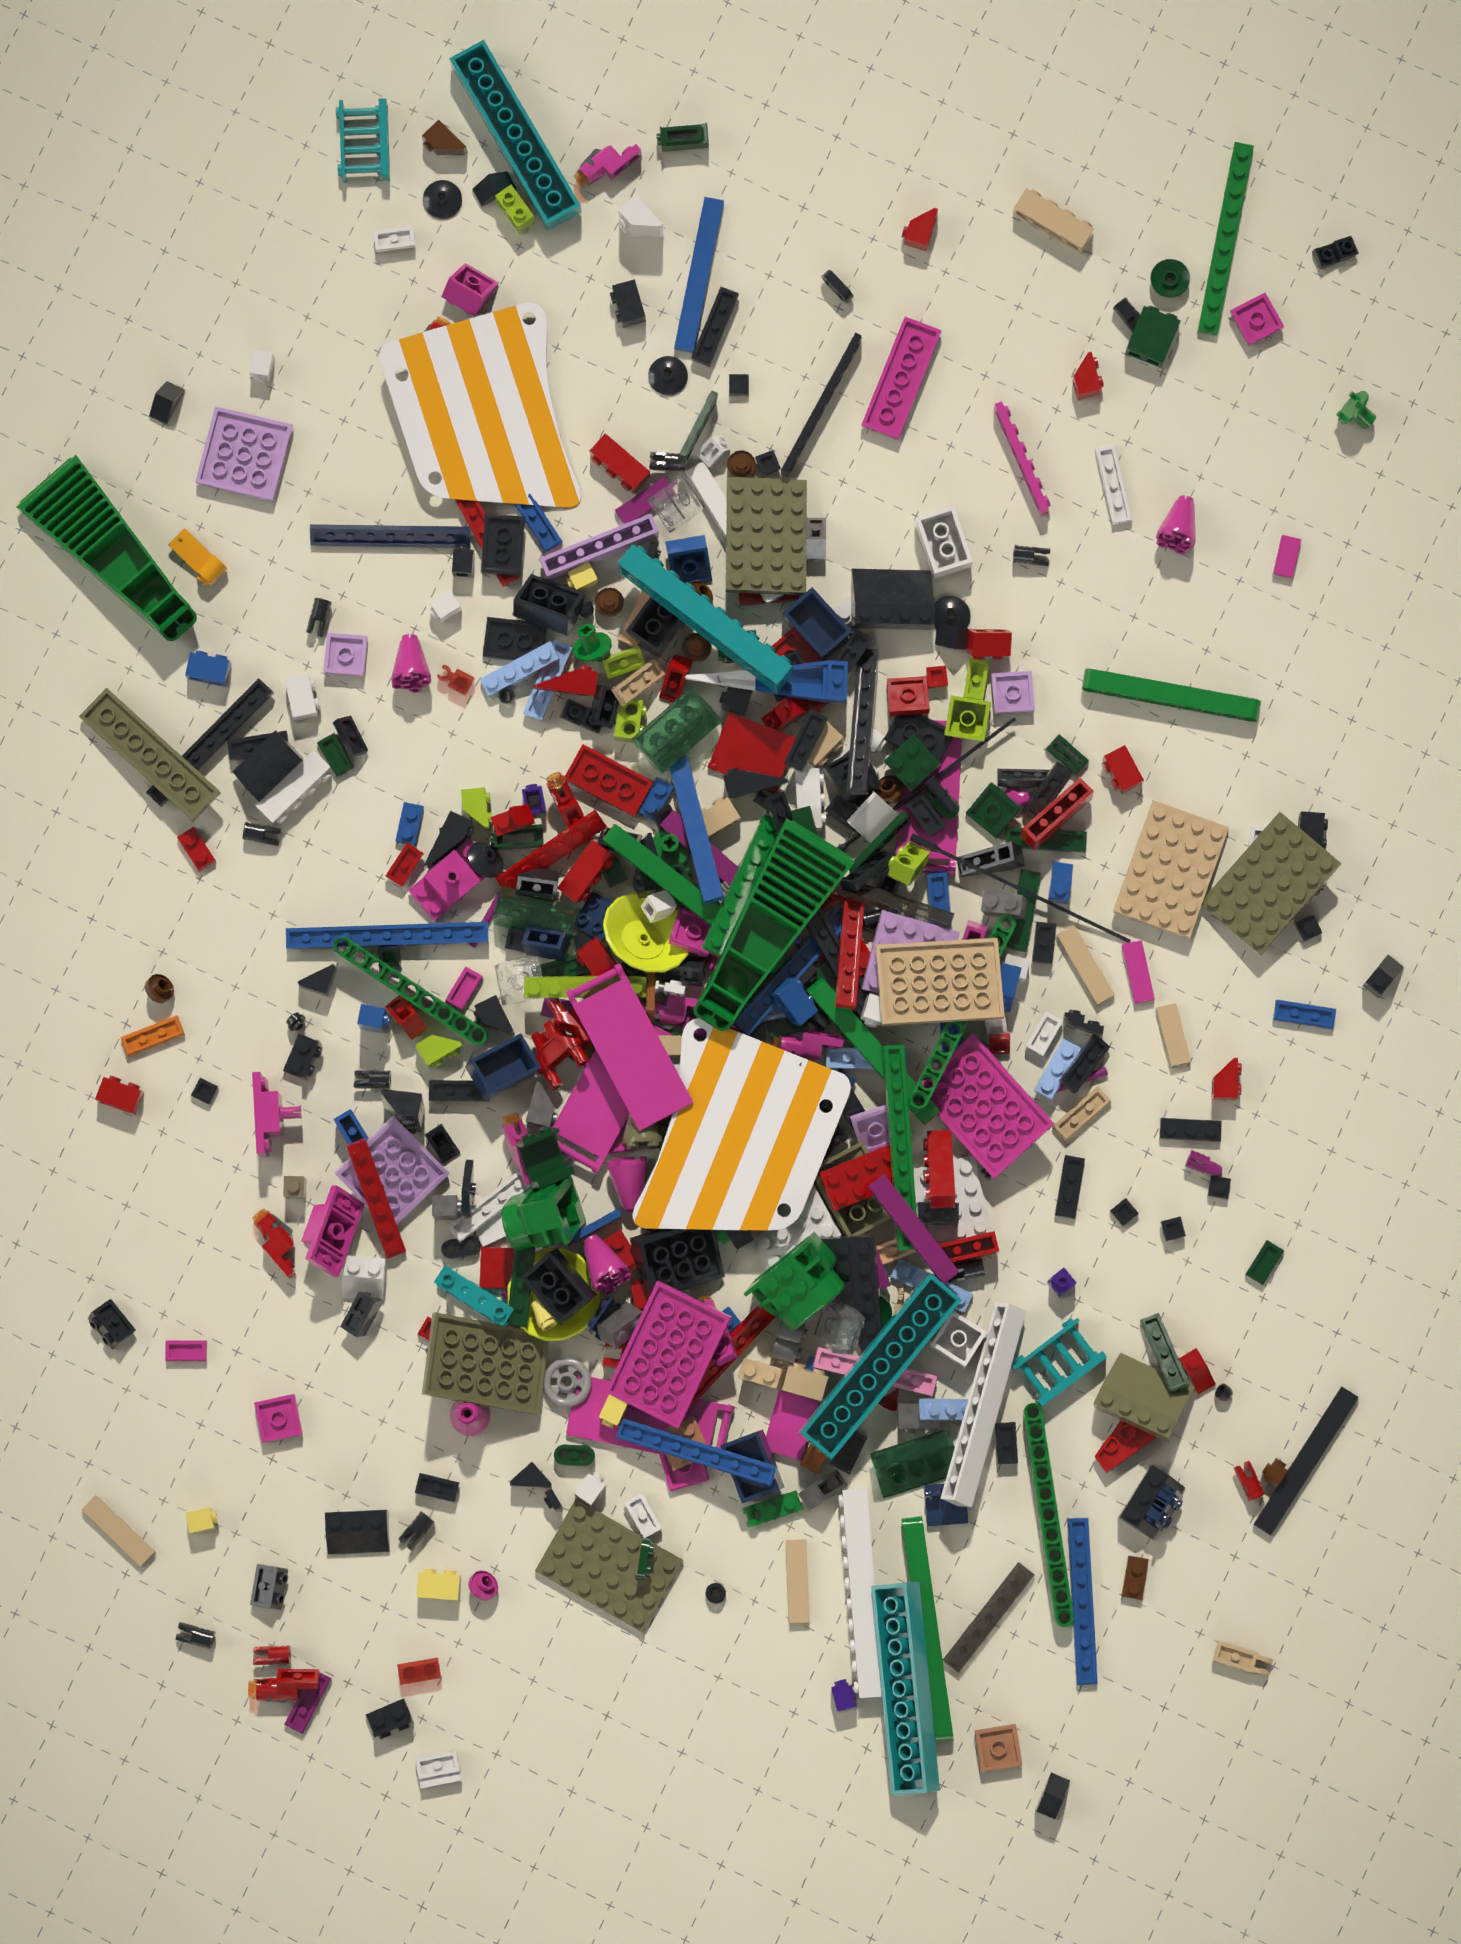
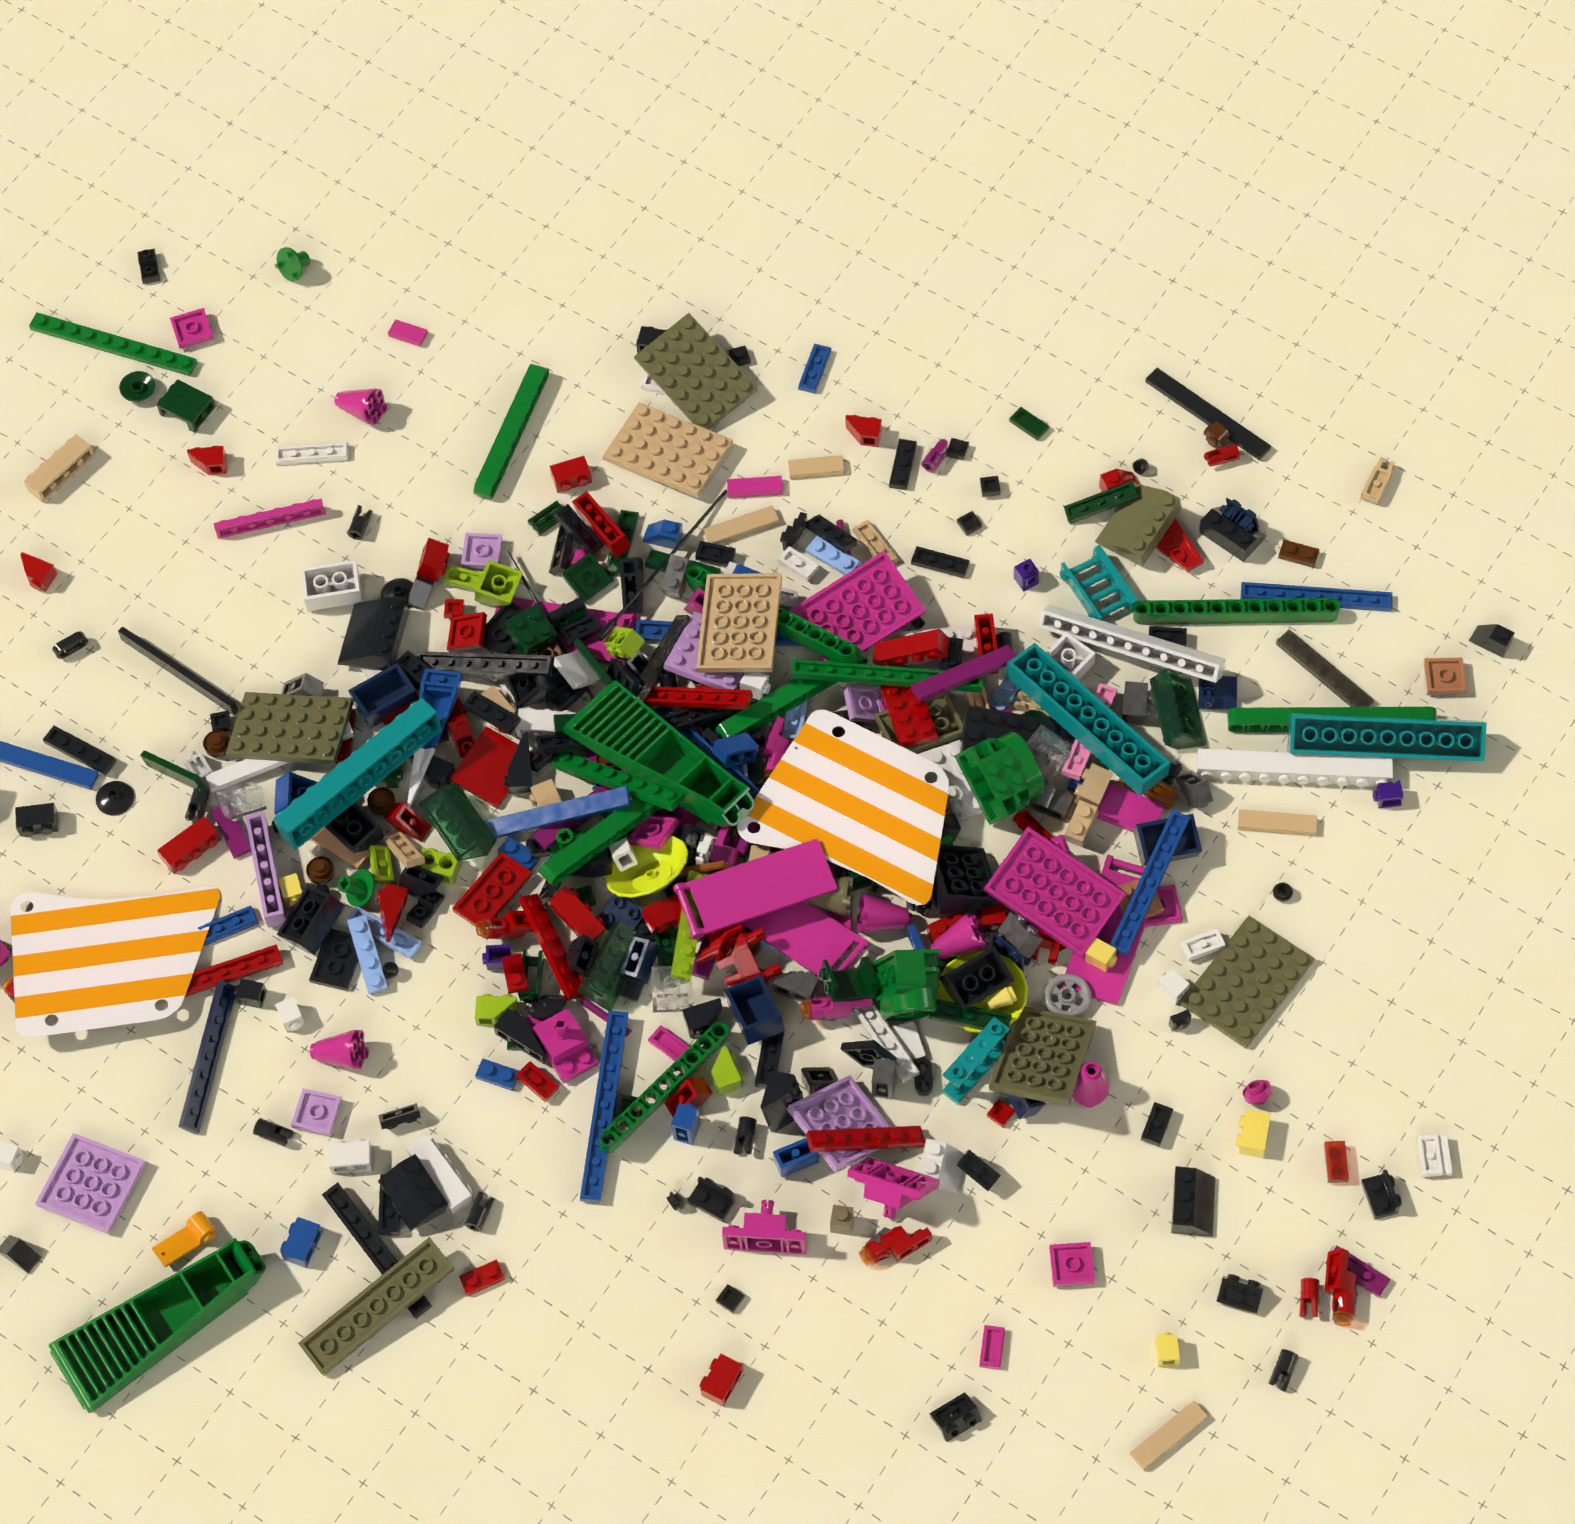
camera: 80 degrees left, 20 degrees down
orange tile [120,1015,185,1057] -> none
reddish brown plate [145,974,174,1003] -> none
black slope [297,964,337,997] -> none
dark green tile [317,733,354,778] -> none
black hinge [398,1511,435,1551] -> none
clear red plate [437,665,475,697] -> none
red tile [479,1247,514,1289] -> none
black tile [481,514,525,577] -> none
black slope [510,1462,552,1488] -> none
dark green plate [554,1444,595,1466] -> none
dark green plate [637,1538,654,1581] -> none
black tile [729,374,749,395] -> none
green plate [742,1490,803,1528] -> none
dark pink plate [861,317,942,440] -> none
light blue plate [919,1399,968,1420] -> none
red tile [989,1033,1010,1054] -> none
black hinge [1113,297,1140,333] -> none
black slope [1363,955,1404,998] -> none

